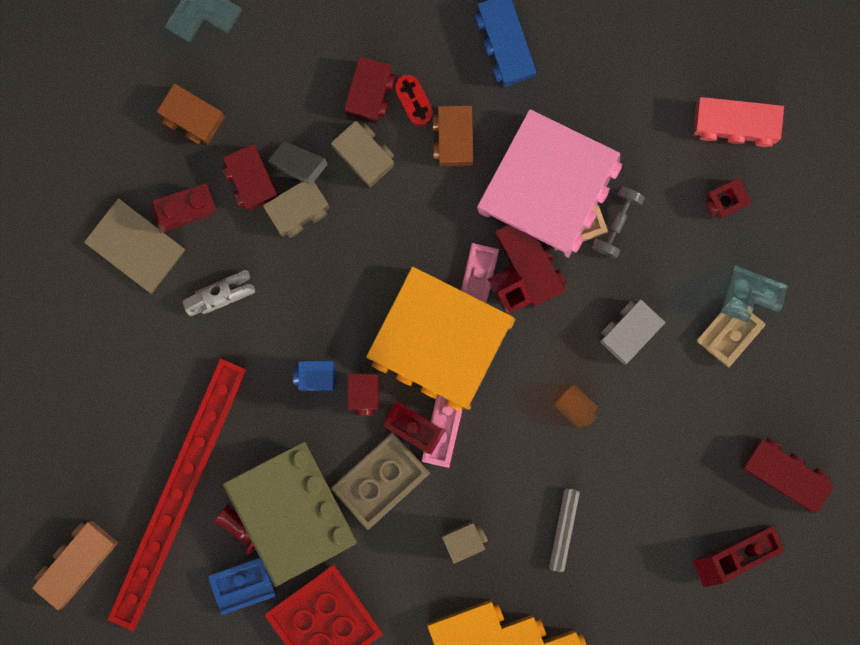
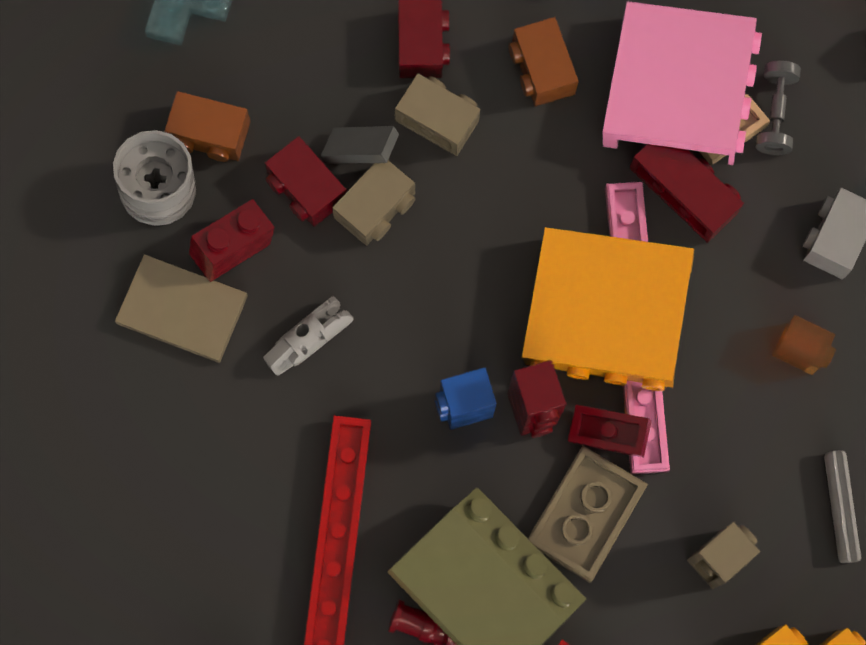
camera: 20 degrees left, 10 degrees down
red beam [395,75,433,127] -> none
dark red brick [487,266,533,314] -> none
none -> light grey wheel [113,130,196,226]

